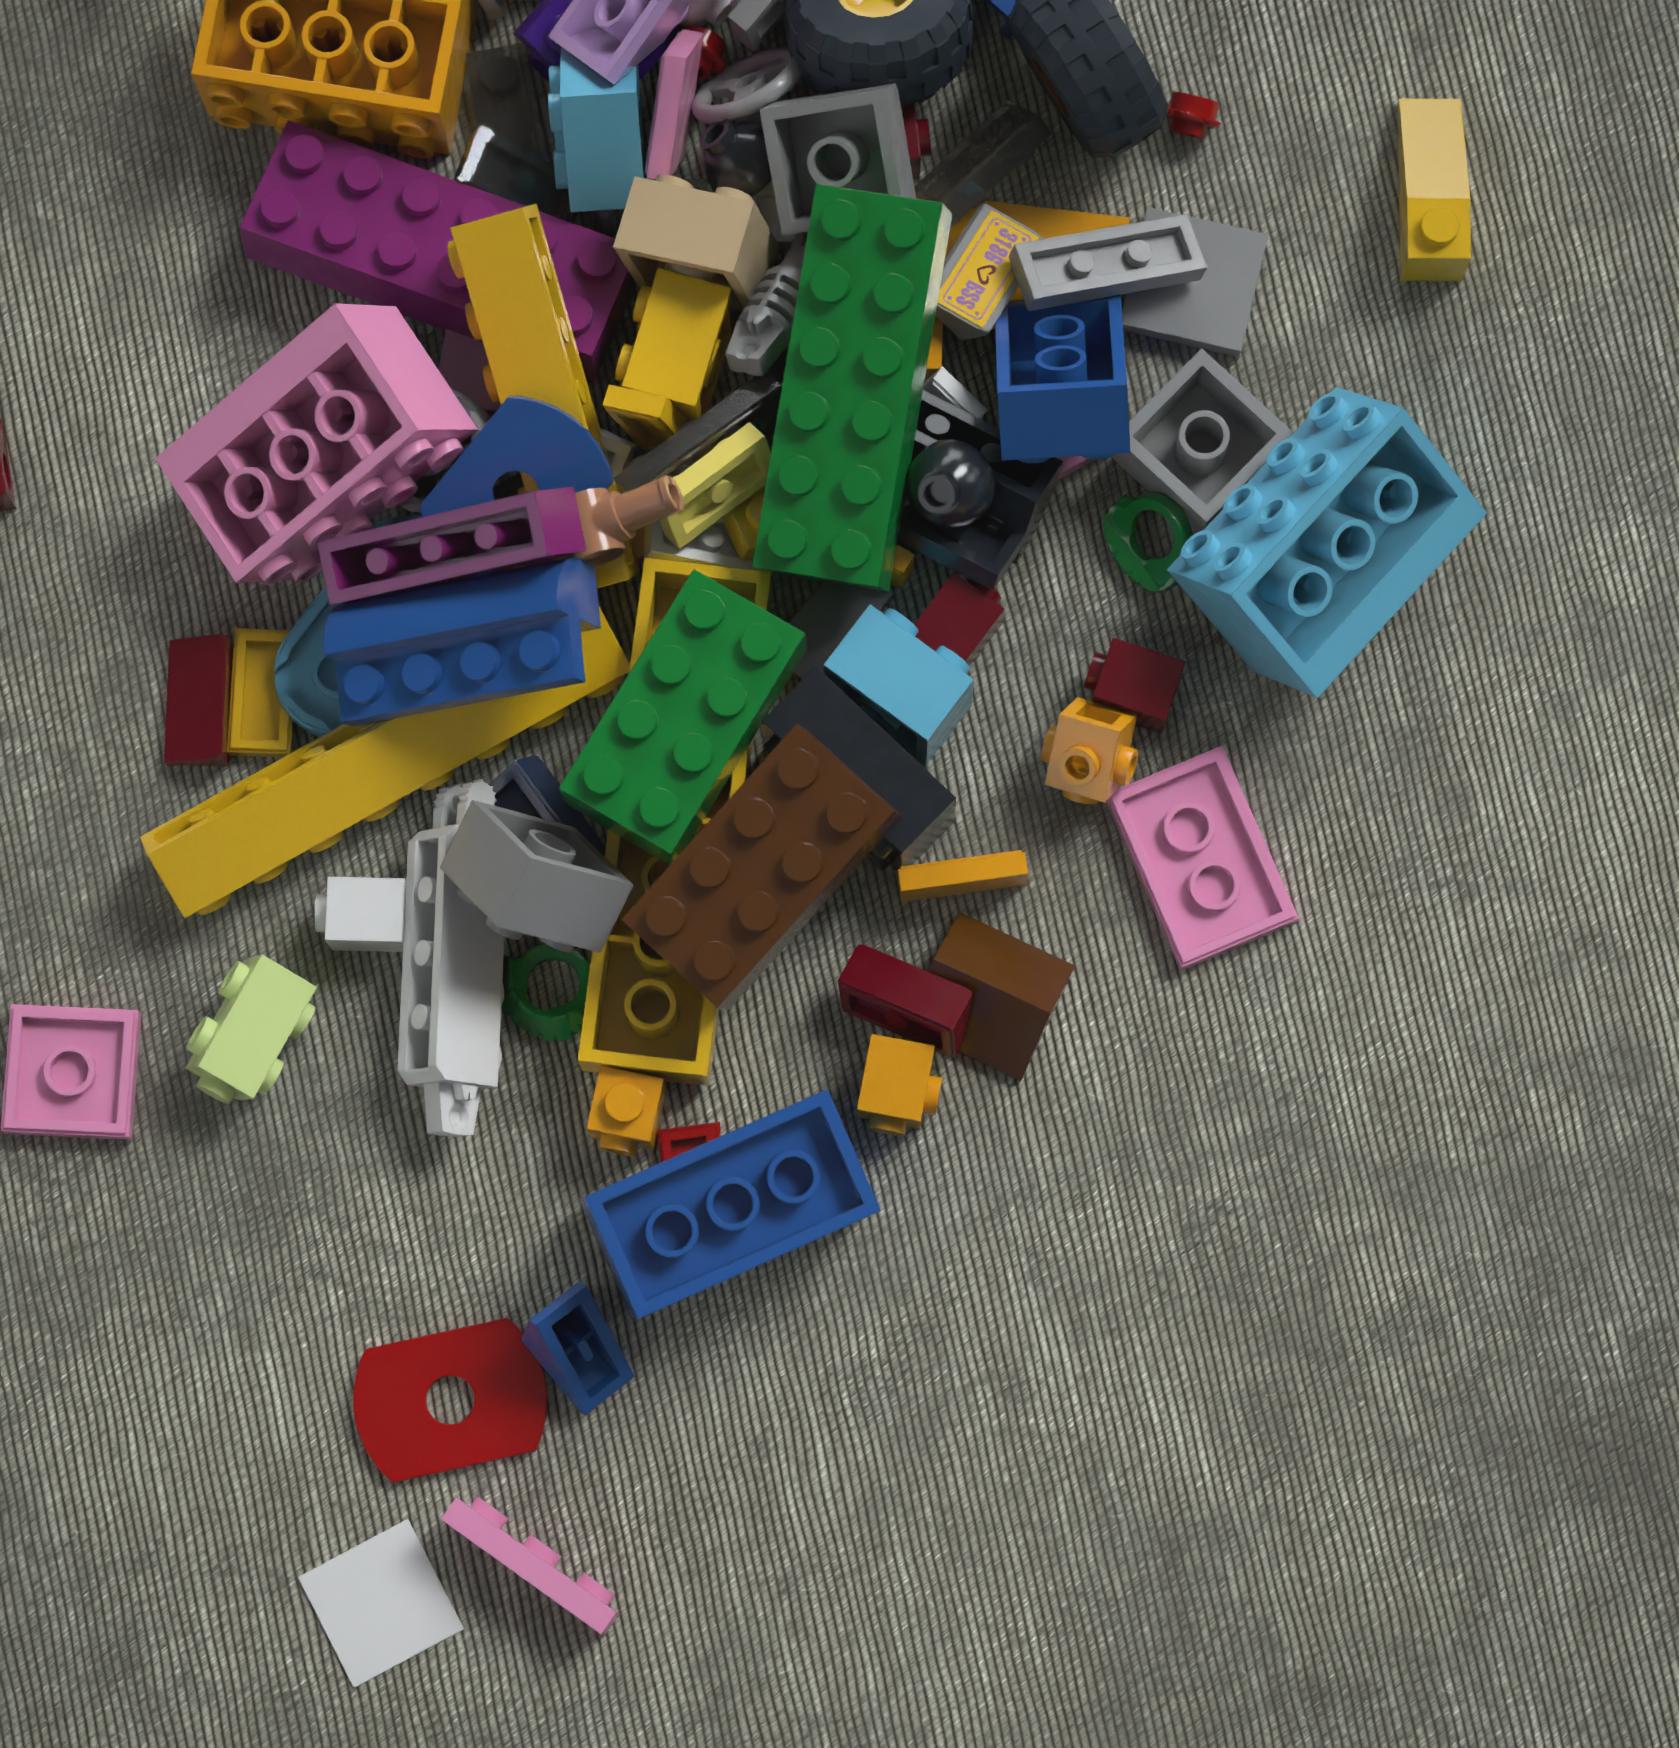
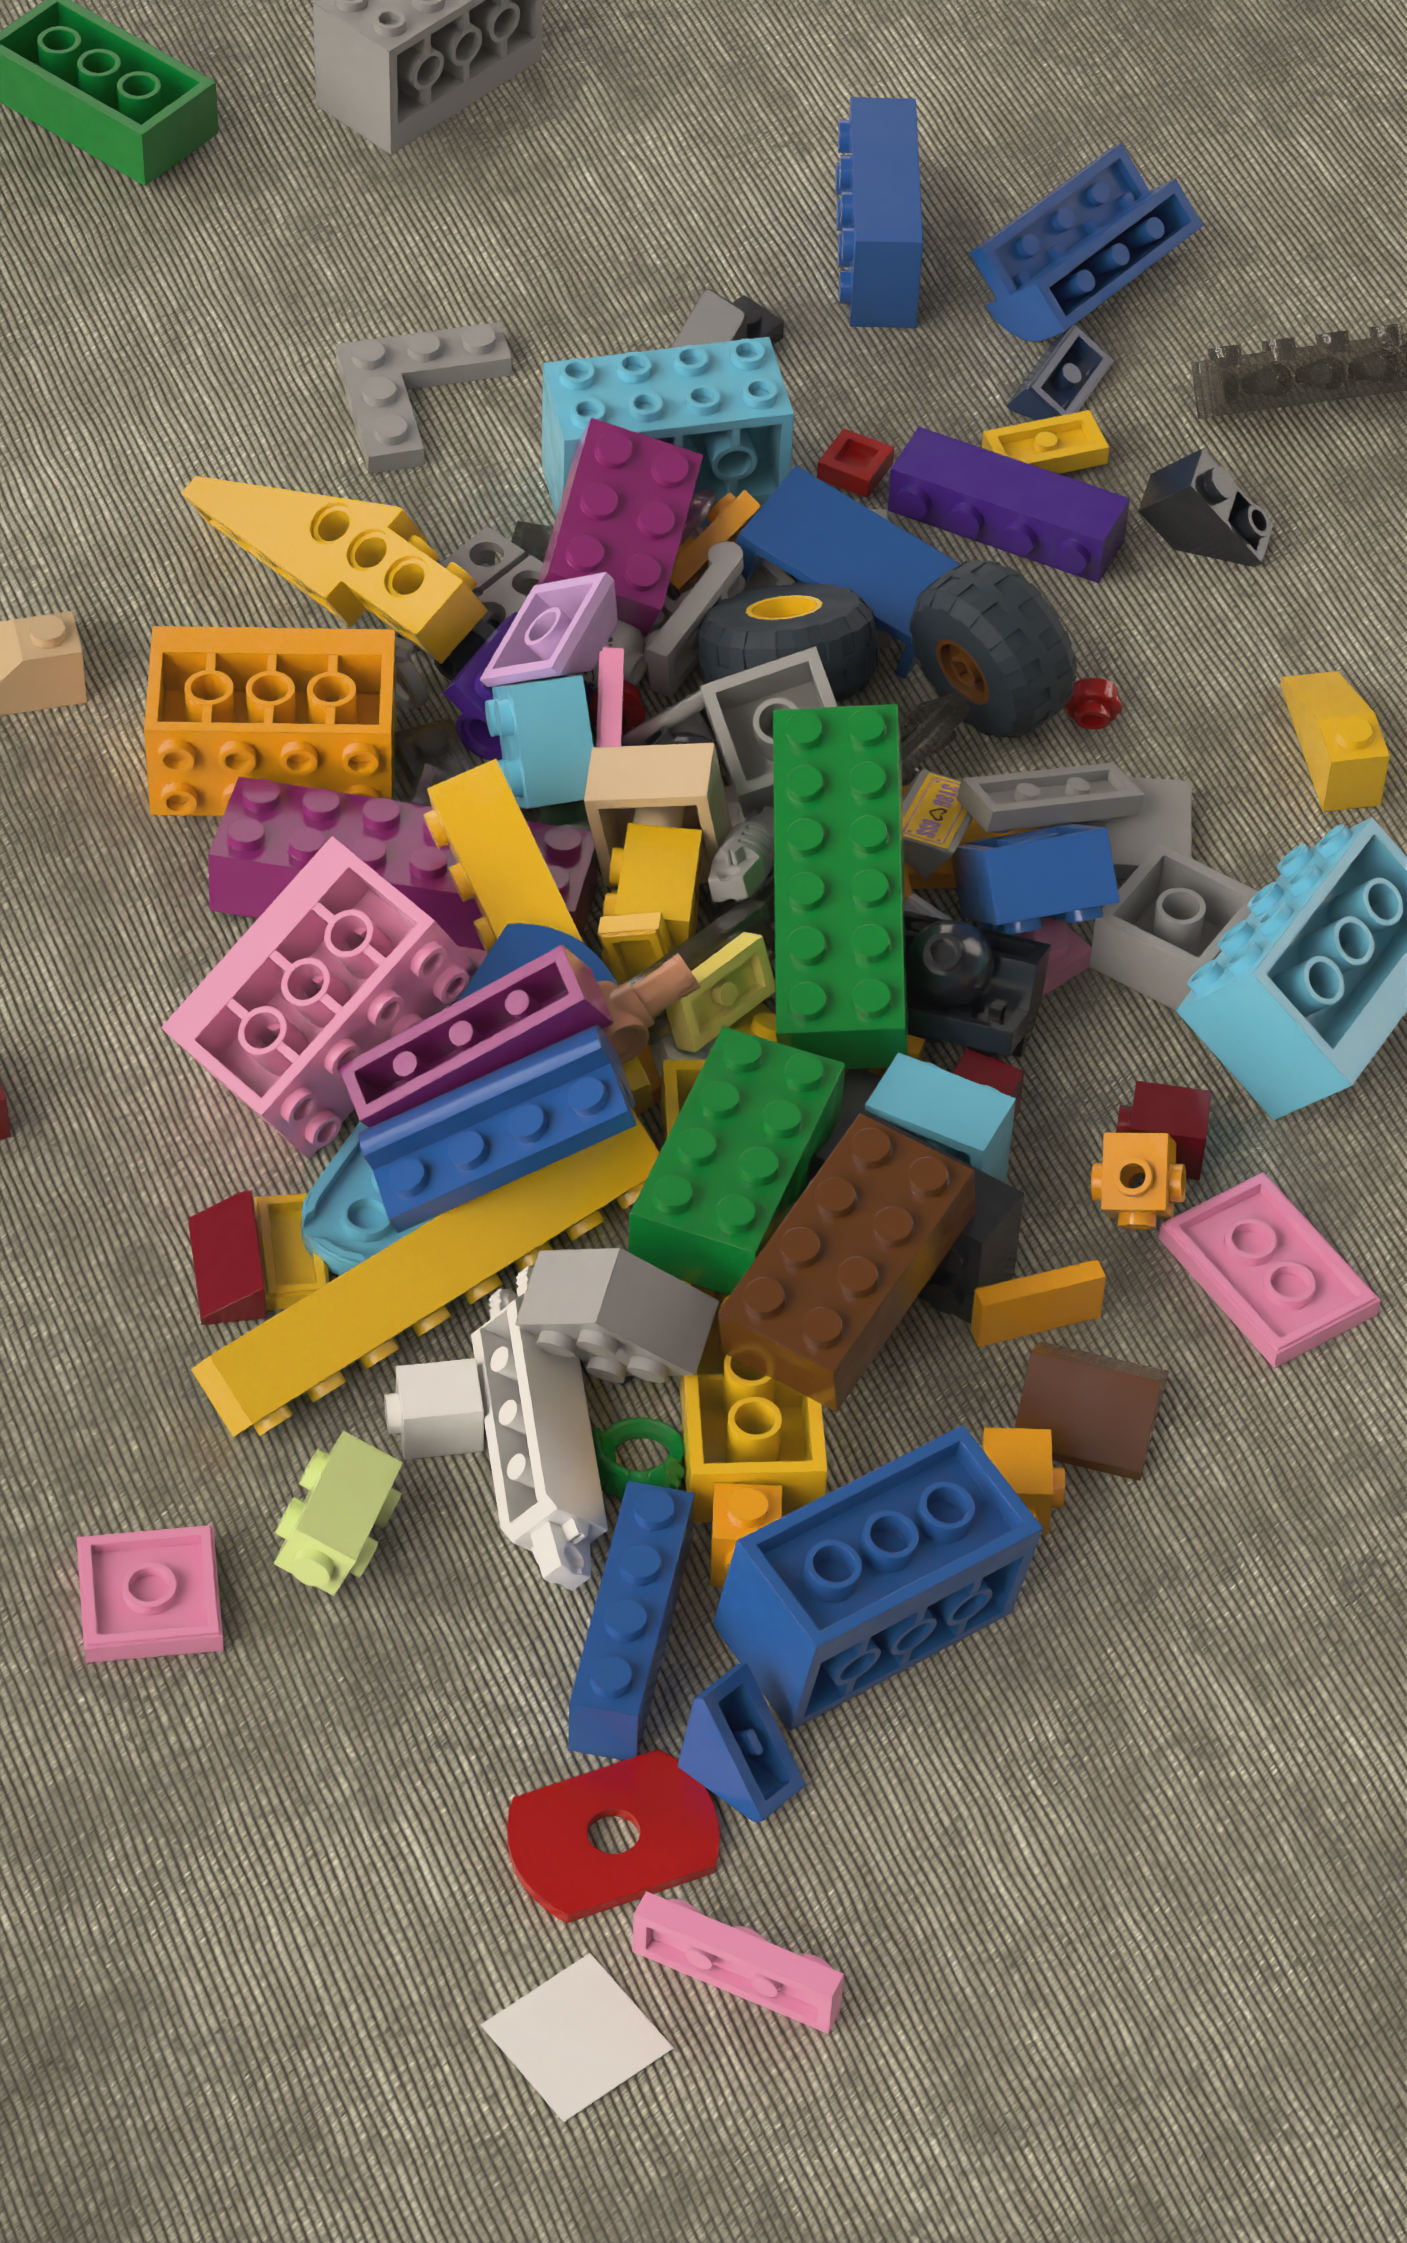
camera: 15 degrees left, 30 degrees down
dark red slope [838,944,972,1058] -> none
green piece [1103,492,1193,593] -> none
none -> blue brick [568,1481,695,1760]

